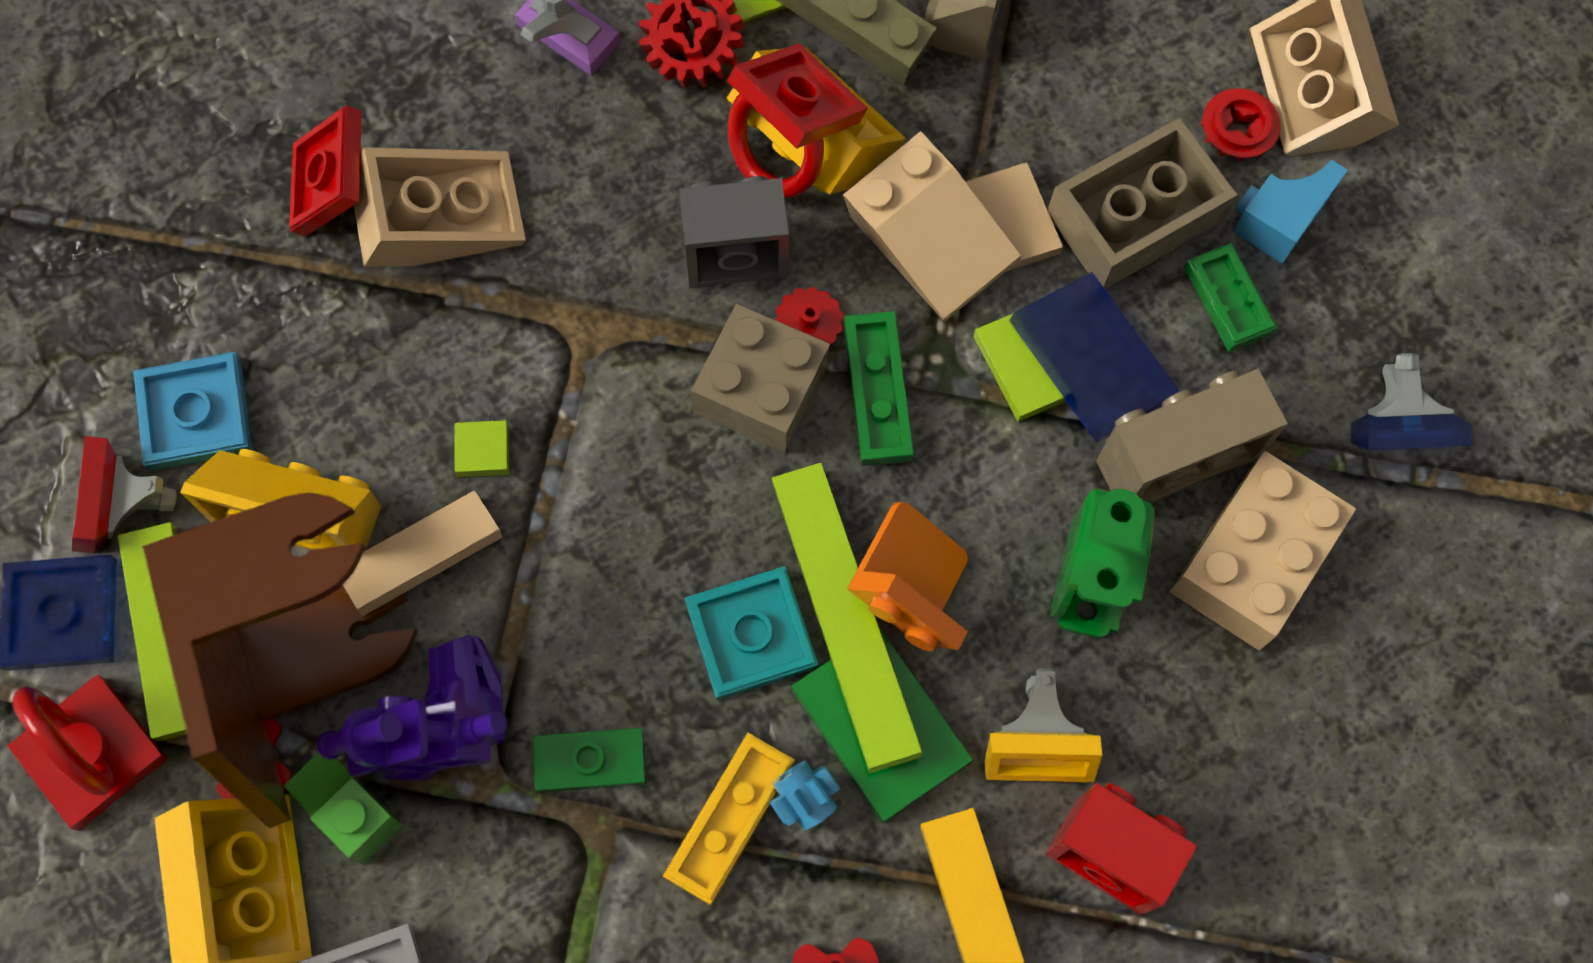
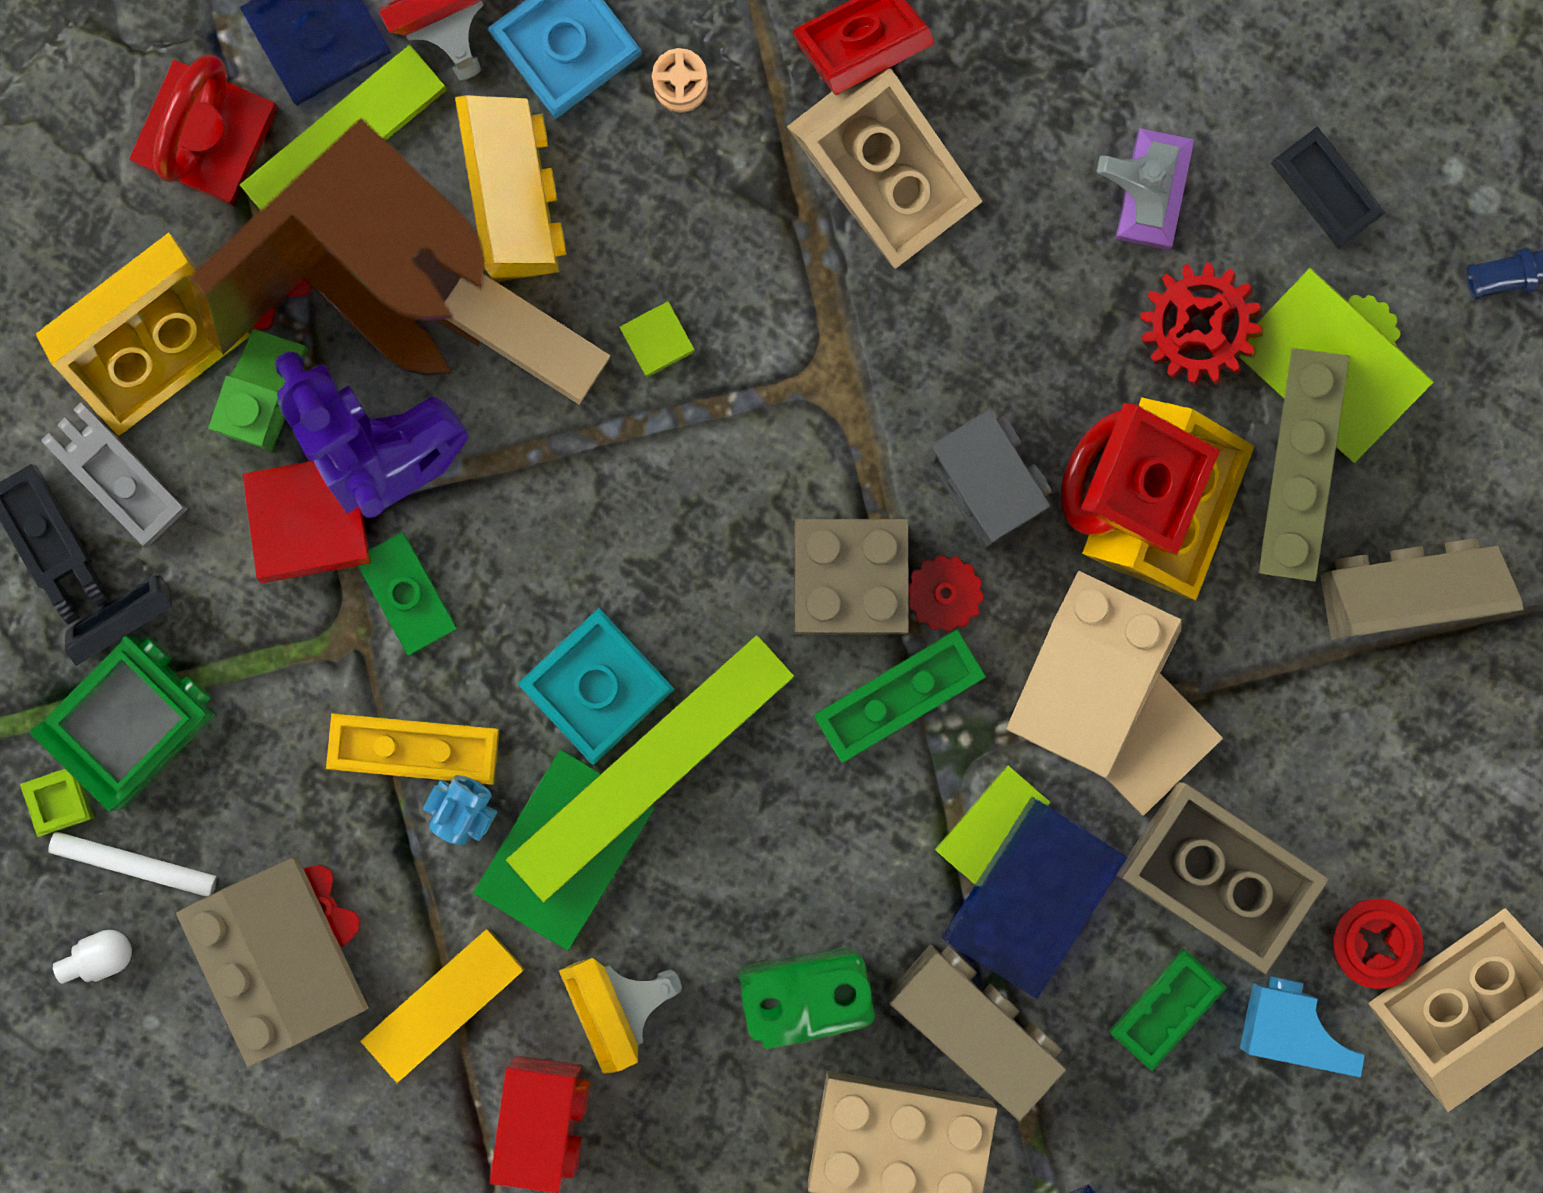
camera: 70 degrees right, 15 degrees up
orange bracket [847,502,968,652] -> none
none -> red tile [242,461,371,584]
none -> light nougat wheel [652,48,708,113]

